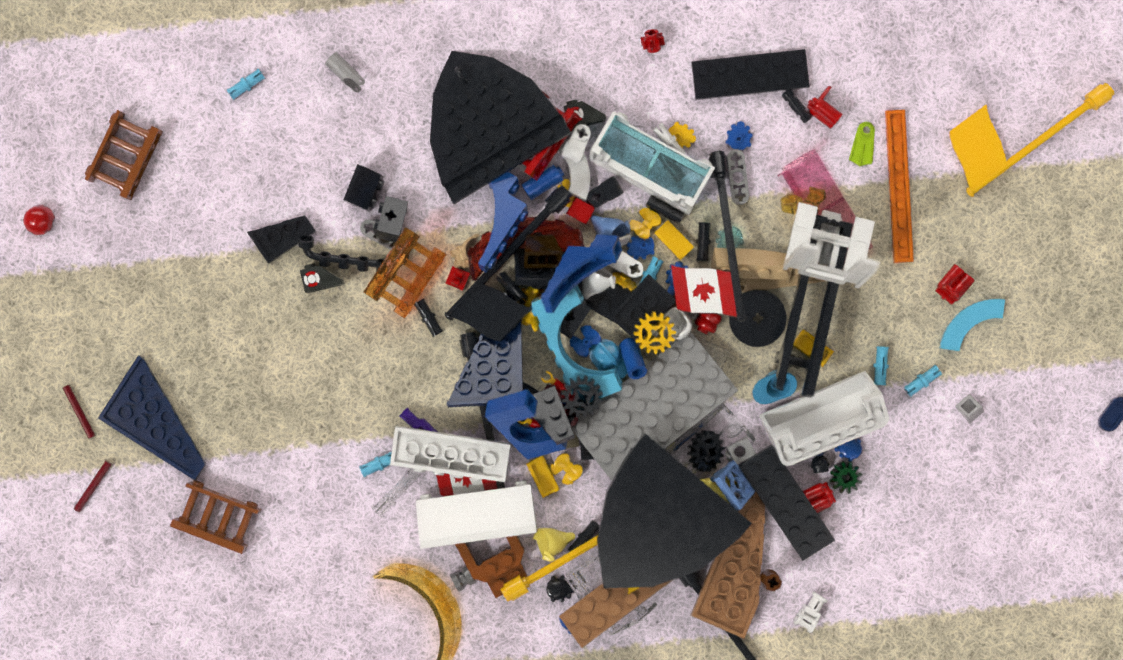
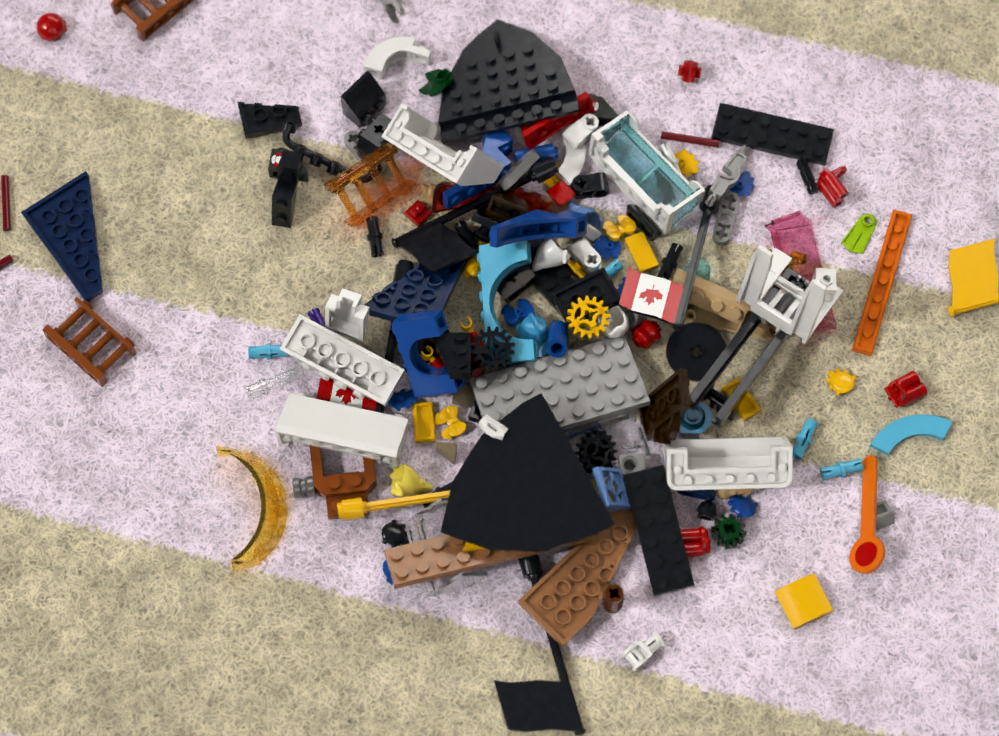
camera: 20 degrees right, 20 degrees down
none -> black arch [272,150,303,228]
none -> white piece [325,289,370,342]
none -> white arch [363,37,432,80]
none -> white windscreen [381,104,504,186]
none -> blue piece [388,389,418,411]
none -> dark green plate [419,69,454,97]
none -> dark tan slope [436,441,457,465]
none -> white piece [478,414,508,440]
none -> light grey beam [498,149,539,190]
none -> dark brown plate [639,368,692,445]
none -> dark red bar [661,131,720,148]
none -> light grey piece [705,145,750,207]
none -> yellow slope [775,573,834,629]
none -> white brick [812,268,837,301]
none -> yellow piece [826,368,856,395]
none -> orange piece [849,455,885,574]

